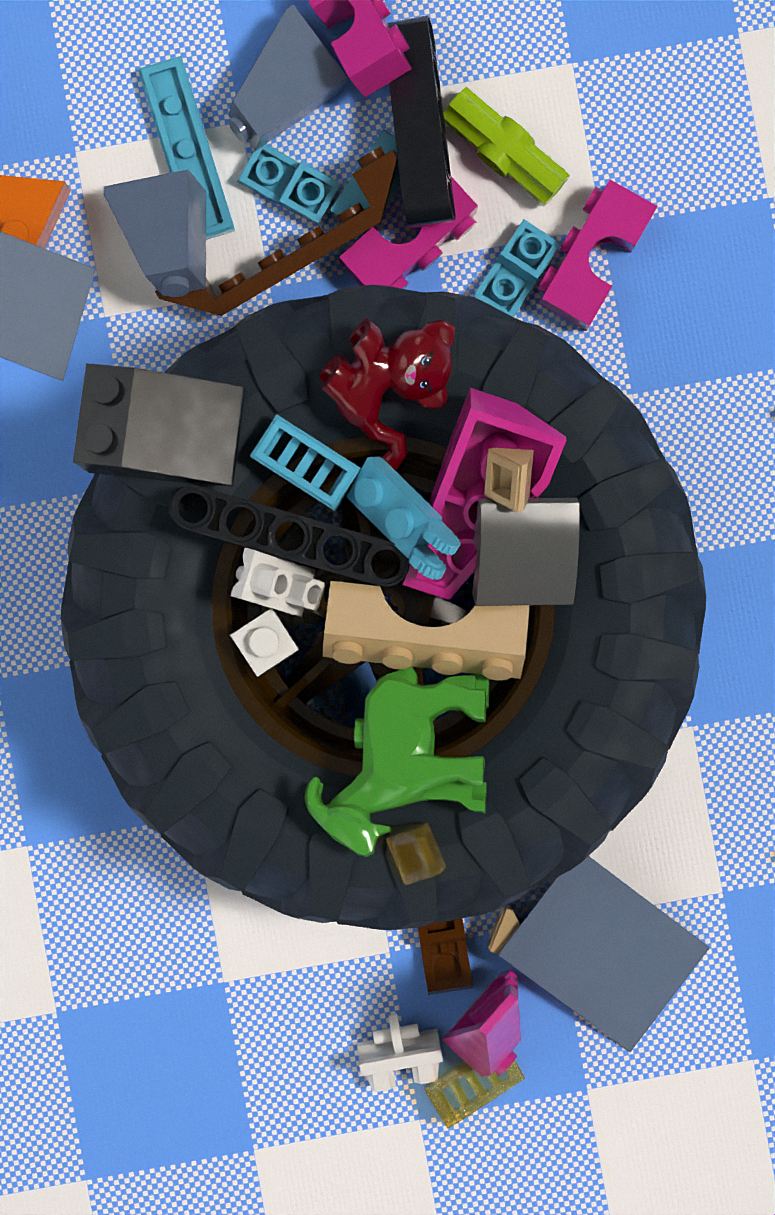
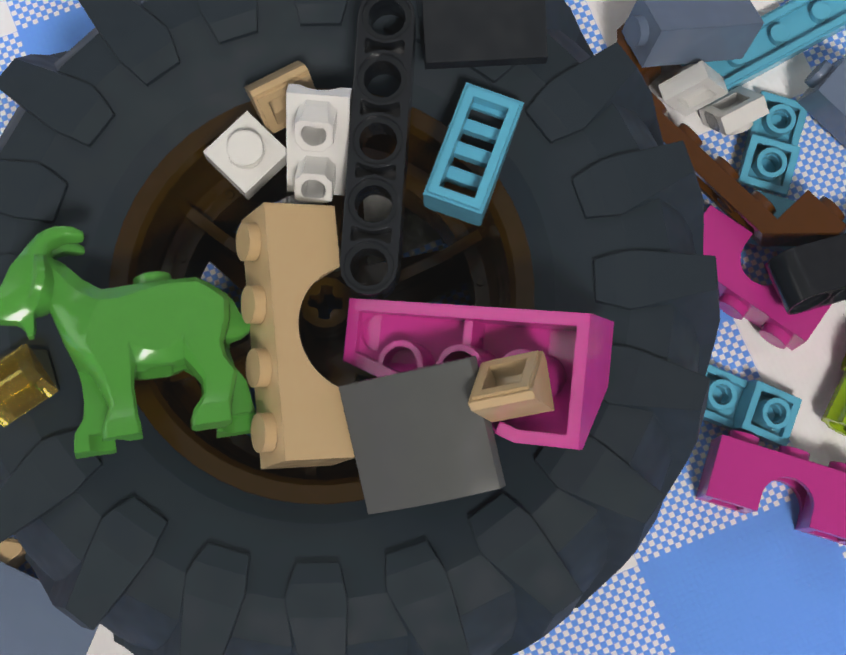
camera: 80 degrees right, 10 degrees down
dark red animal [319,318,455,470] -> none
medium azure hinge [346,457,461,580] -> none
none -> tan slope [244,60,315,134]
none -> white plate [658,61,729,117]
none -> white plate [699,86,769,136]

